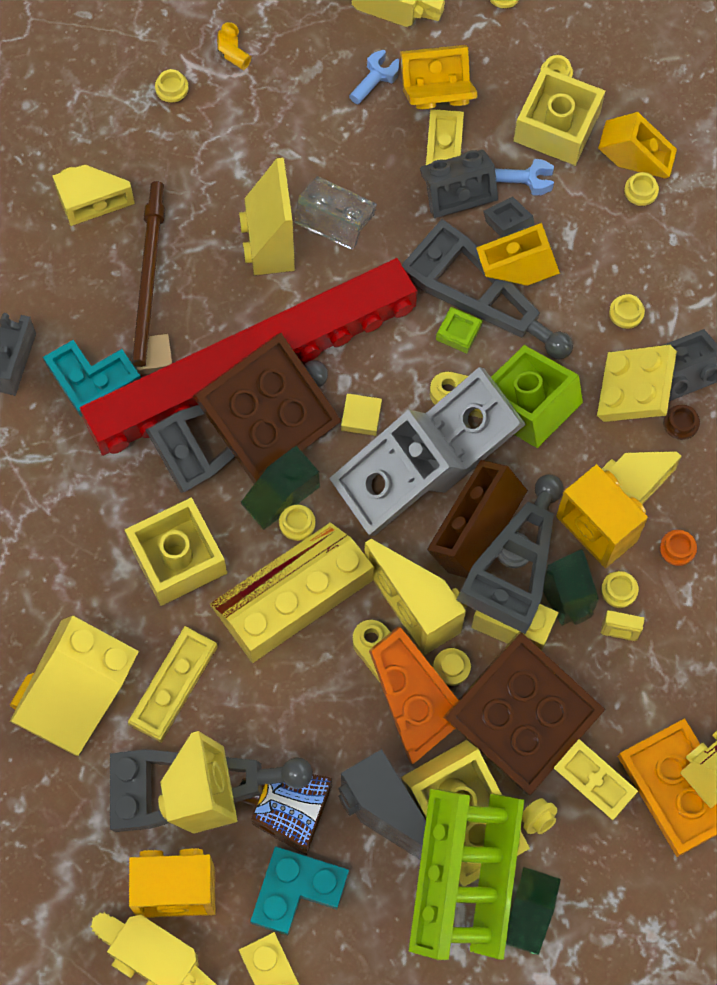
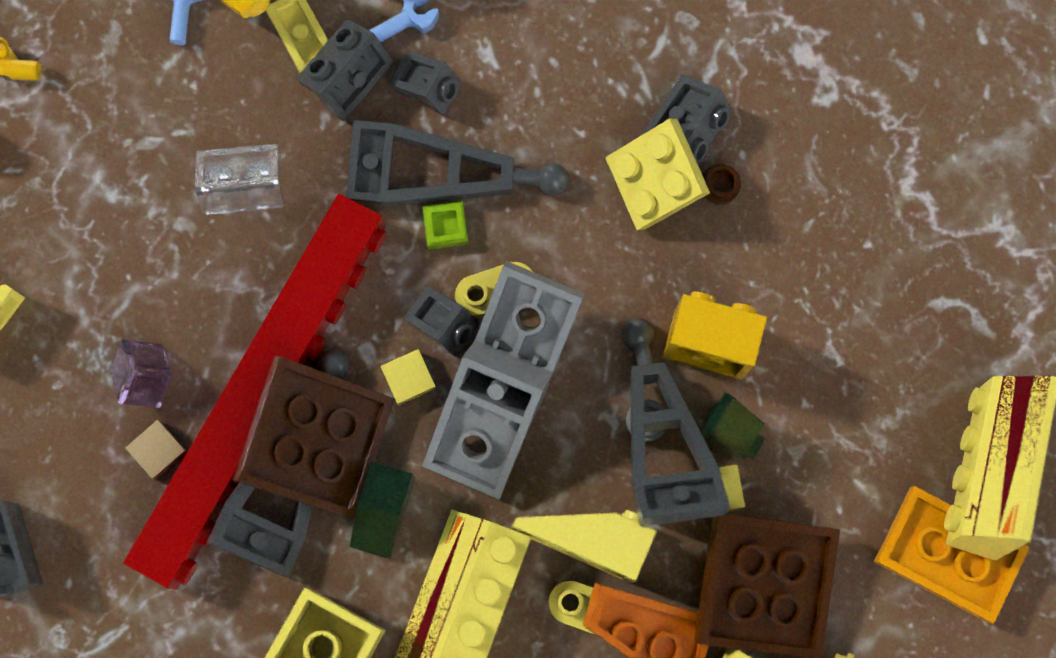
camera: 35 degrees left, 10 degrees up
teal plate [43,340,141,417] -> none
reddish brown bar [132,181,165,367] -> none
light yellow slope [239,158,295,275] -> none
light yellow plate [279,505,316,541] -> none
reddish brown brick [427,460,528,578] -> none
light yellow plate [433,648,471,686] -> none
yellow slope [476,223,560,286] -> none
lime slope [491,345,583,448] -> none
light yellow hinge [554,739,638,820] -> none
light yellow plate [601,571,639,608] -> none
light yellow tile [601,610,644,641] -> none
light yellow slope [602,451,682,505] -> none
light yellow plate [609,294,645,329] -> none
orange plate [660,530,697,566] -> none
none -> clear purple panel [111,340,173,408]
none -> dark grey bracket [404,286,478,356]

